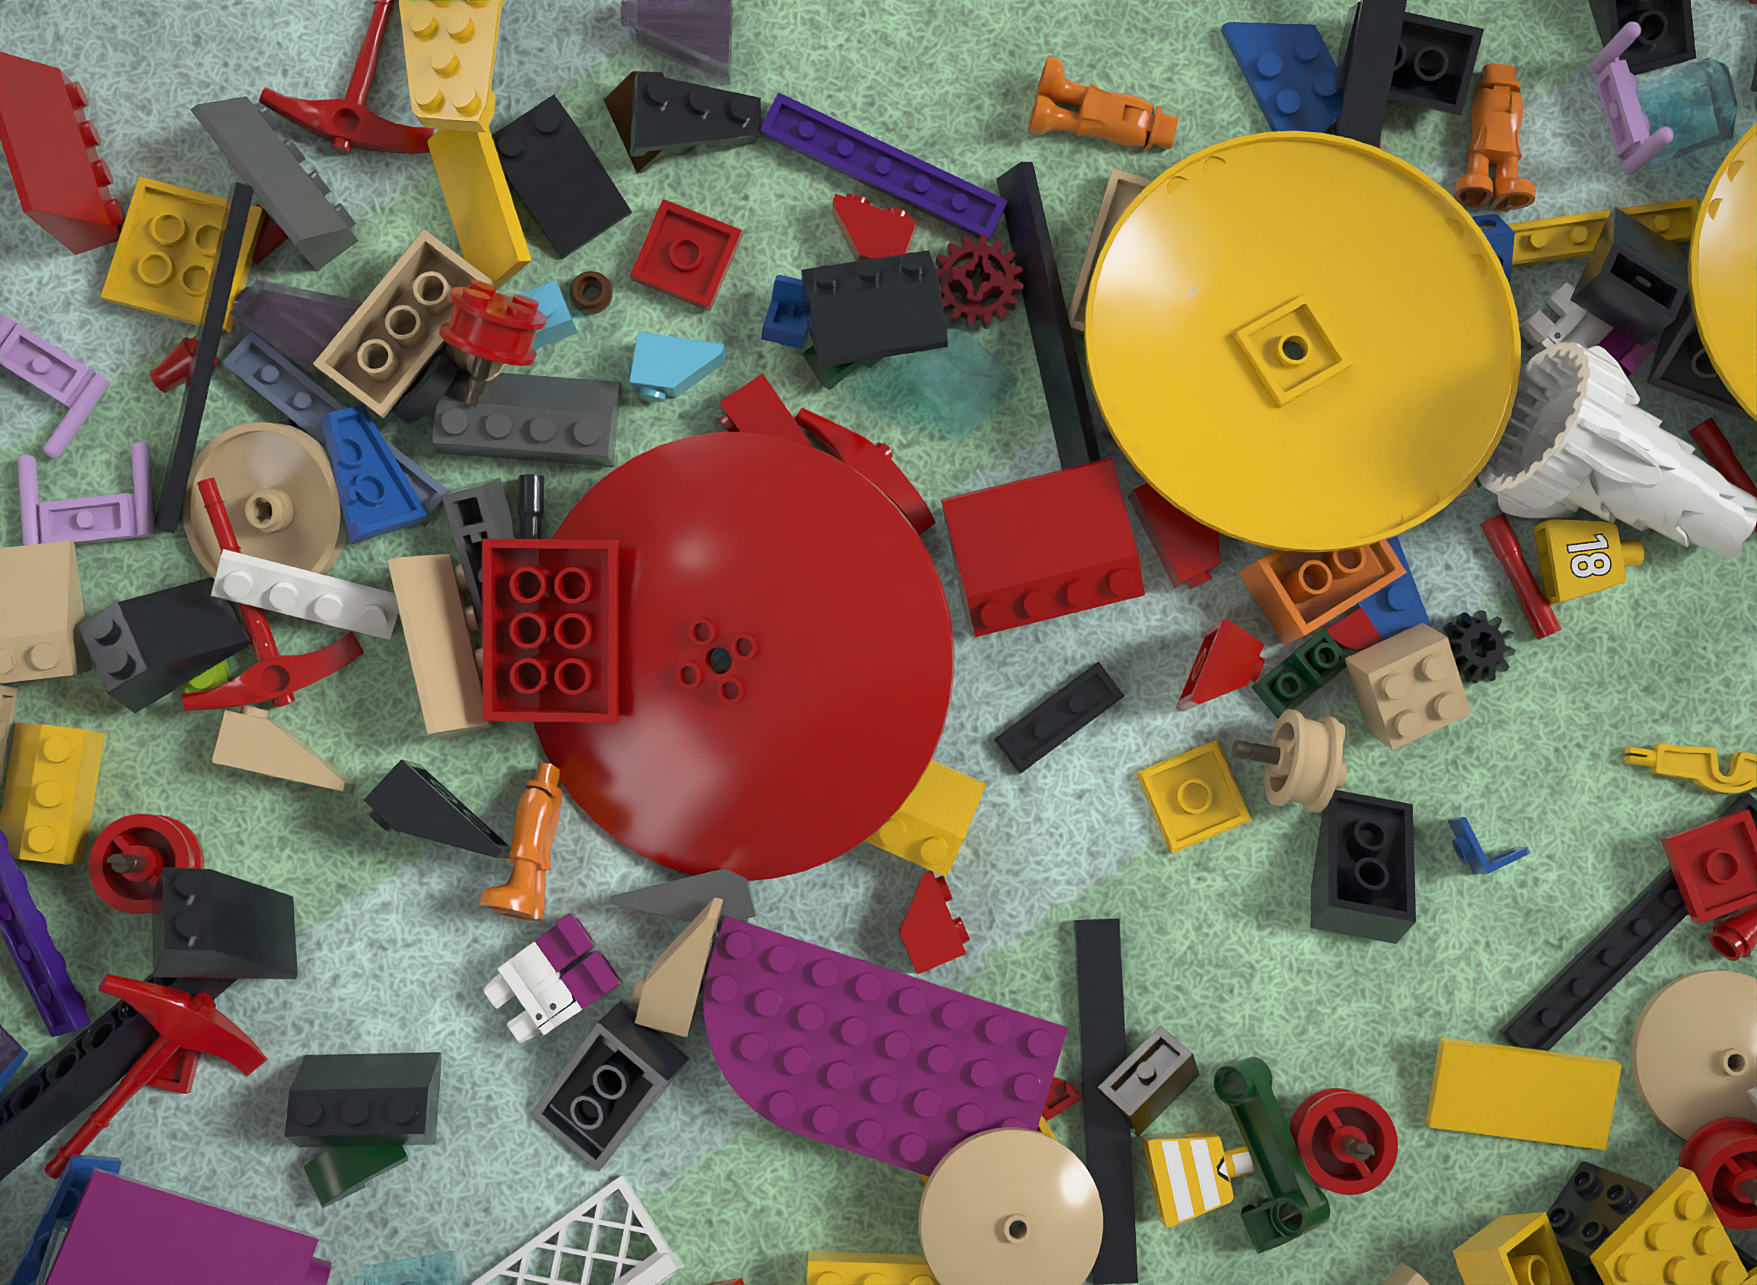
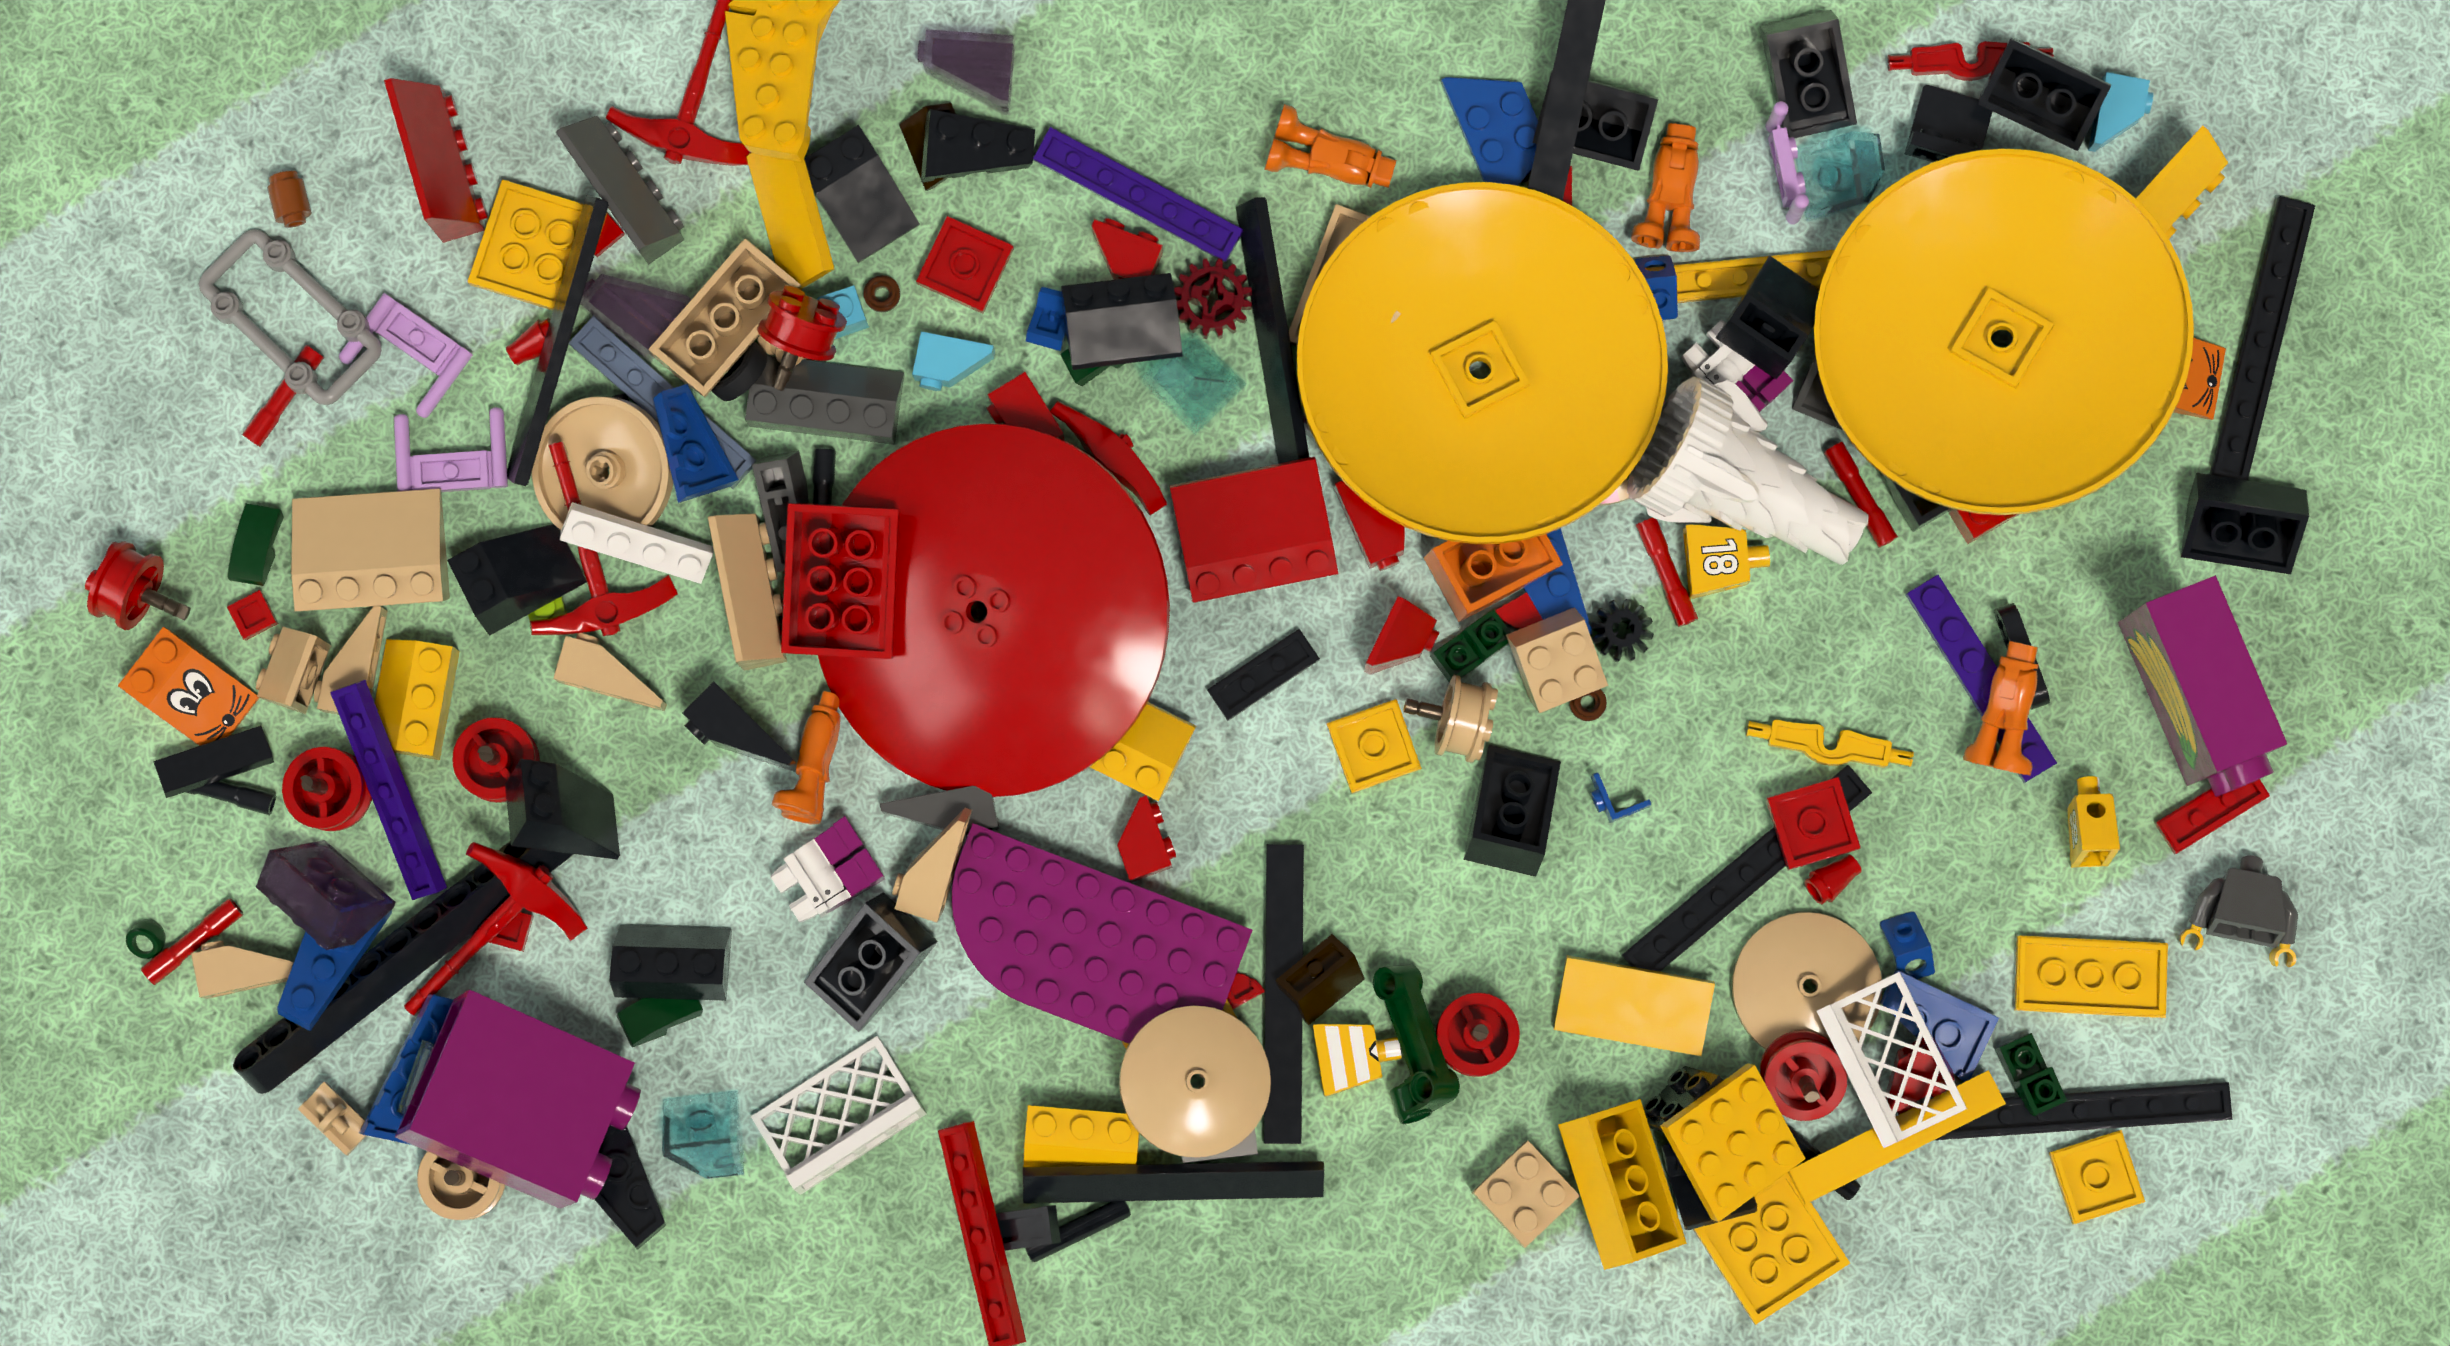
camera: 15 degrees right, 0 degrees up
none -> reddish brown plate [1569,689,1607,721]

